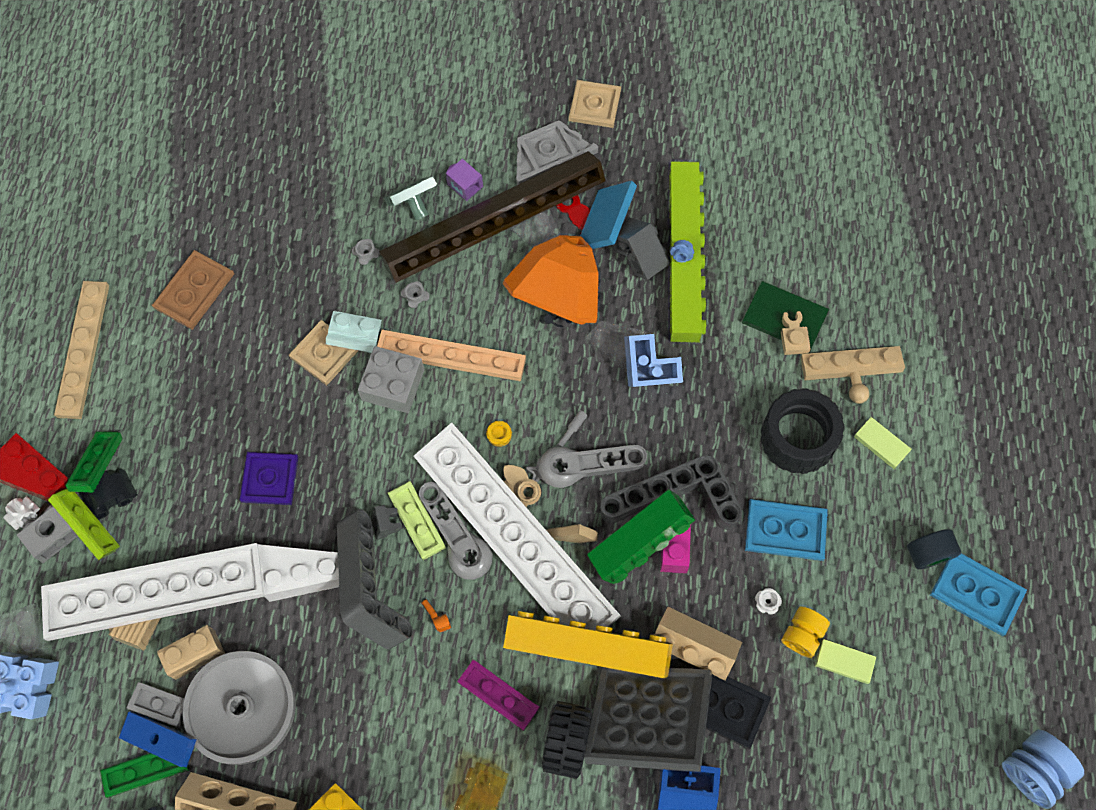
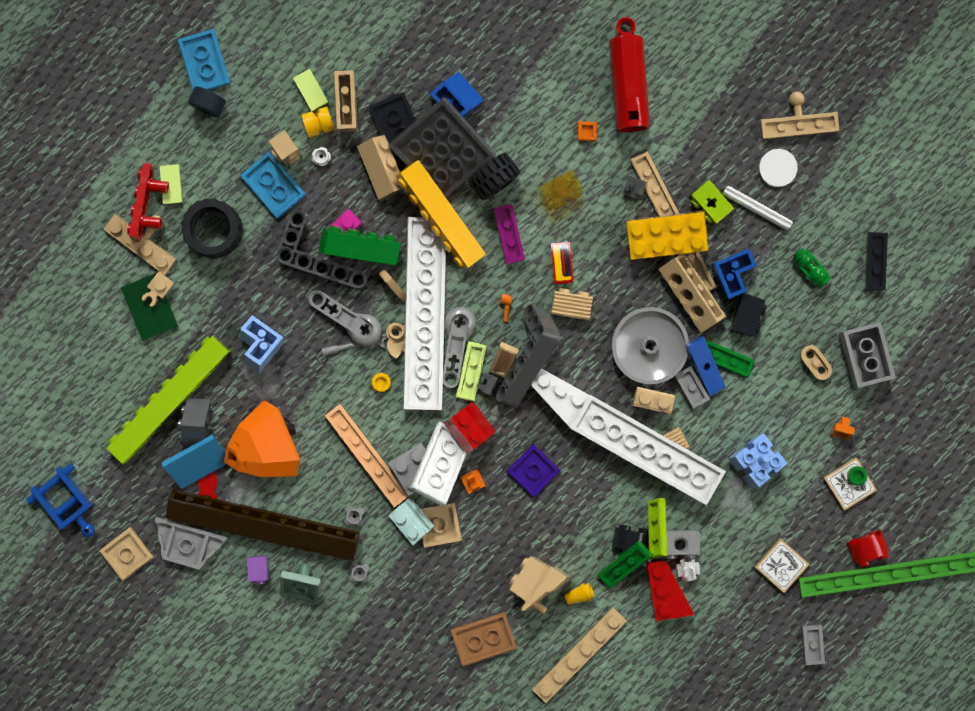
camera: 135 degrees left, 20 degrees up
medium blue plate [670,240,694,262] -> none
none -> blue piece [26,463,95,537]
none -> red plate [127,163,169,242]
none -> tan brick [269,130,301,165]
none -> tan brick [334,70,358,132]
none -> white tile [410,421,466,507]
none -> red slope [444,402,496,454]
none -> orange tile [460,469,486,494]
none -> tan tile [489,342,519,378]
none -> tan piece [509,556,571,615]
none -> slope [551,242,574,285]
none -> tan brick [551,288,593,321]
none -> yellow cone [565,583,595,605]

